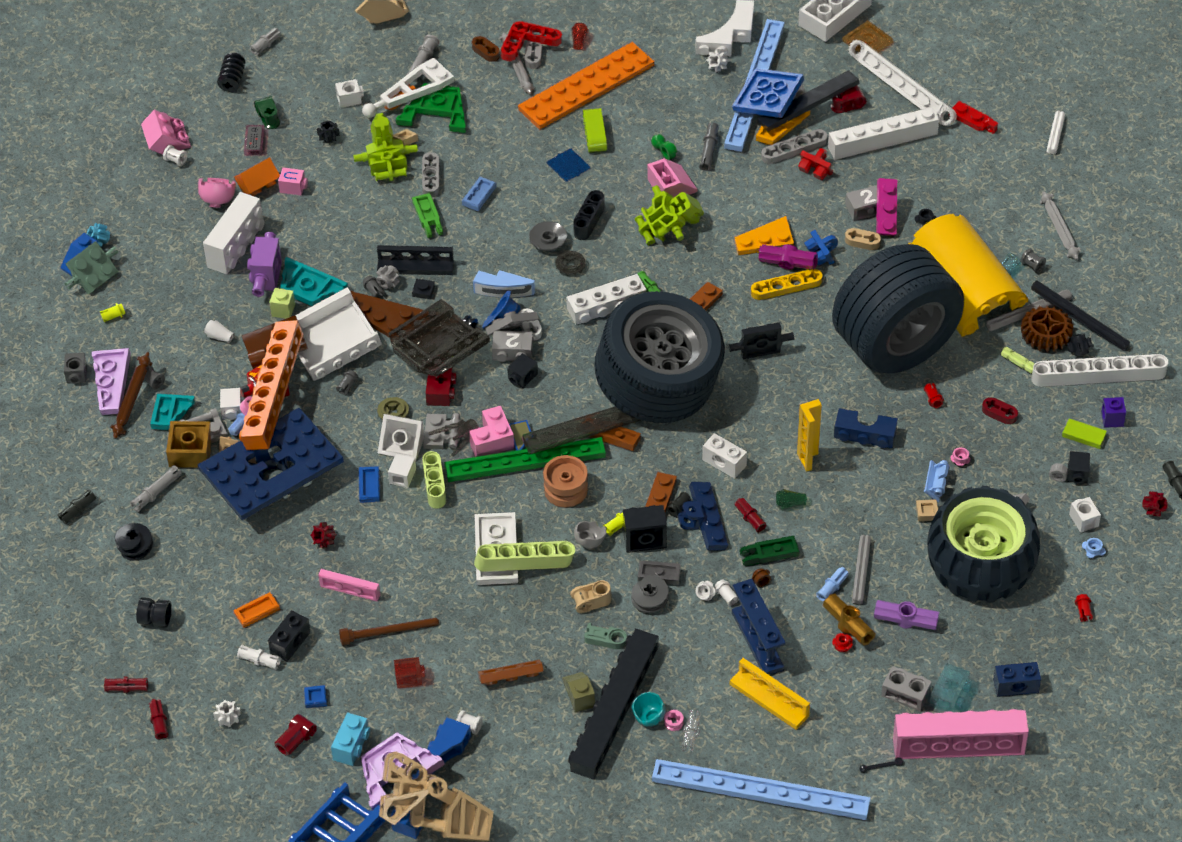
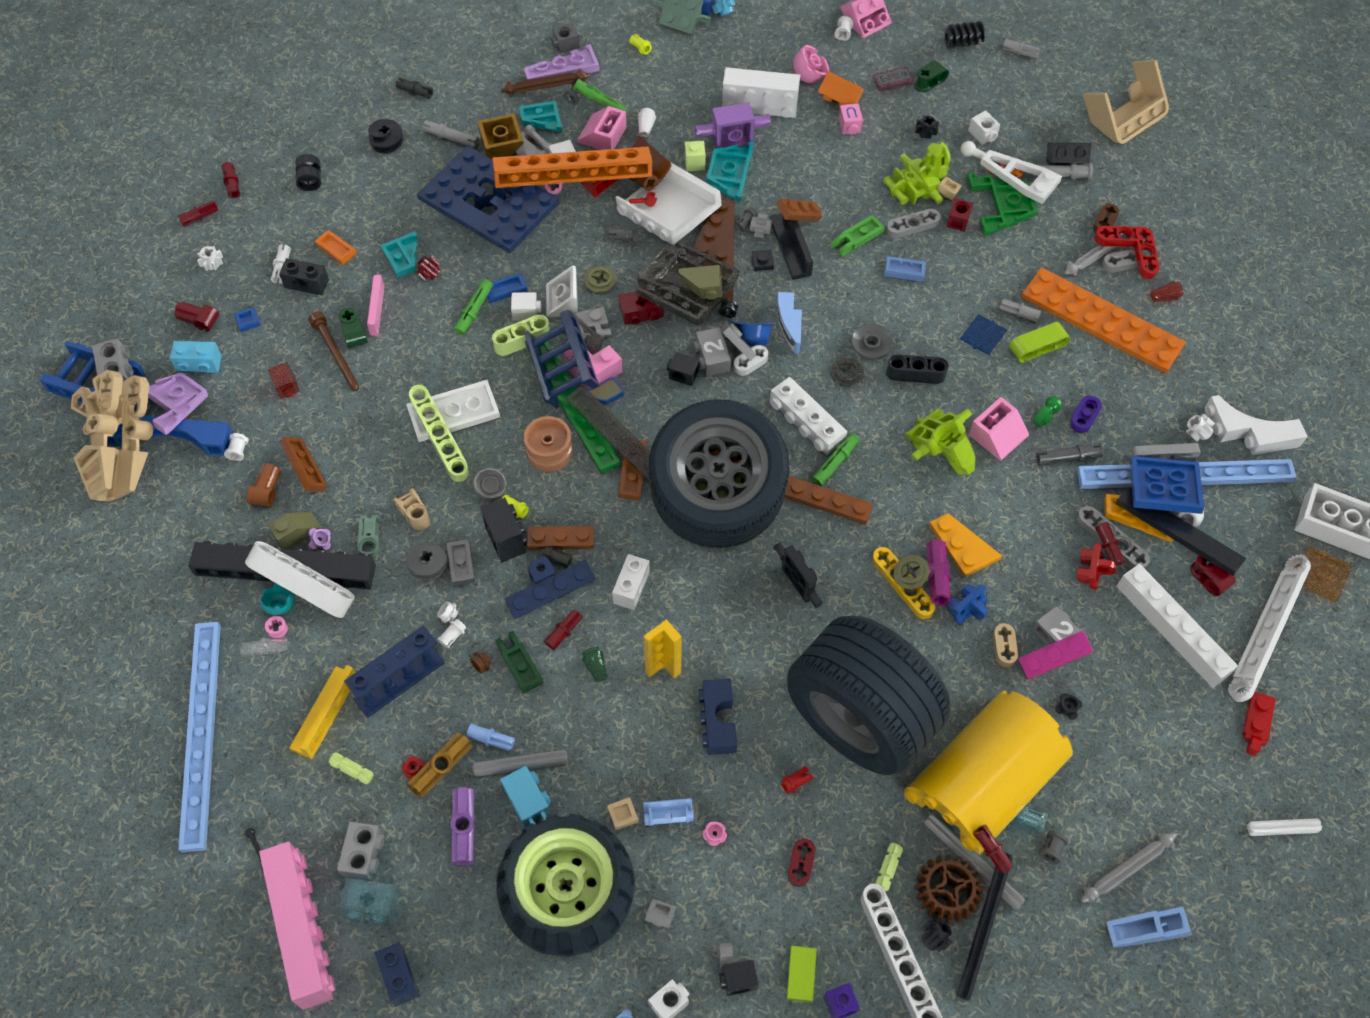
camera: 70 degrees right, 10 degrees up
none -> light grey brick [92,339,133,381]
none -> white beam [245,541,355,618]
none -> dark orange piece [247,463,281,507]
none -> lavender plate [308,528,331,550]
none -> yellowish green axle [329,752,374,784]
none -> dark green piece [339,307,368,349]
none -> teal wing [380,231,418,278]
none -> bright green pin [453,279,493,336]
none -> medium azure brick [500,765,552,827]
none -> dark blue fence [524,310,600,408]
none -> bright green pin [573,79,628,111]
none -> bright pink slope [577,106,627,150]
none -> red hand [629,191,658,207]
none -> olive slope [679,265,722,299]
none -> dark orange plate [776,199,823,221]
none -> olive gear [894,555,930,591]
none -> dark red brick [946,198,973,232]
none -> dark red axle [973,825,1012,873]
none -> light grey axle [999,299,1041,323]
none -> black brick [1046,142,1091,163]
none -> dark purple plate [1070,396,1102,433]
none -> dark red axle [1095,522,1124,566]
none -> light blue slope [1106,906,1192,948]
none -> light grey piece [1129,443,1201,462]

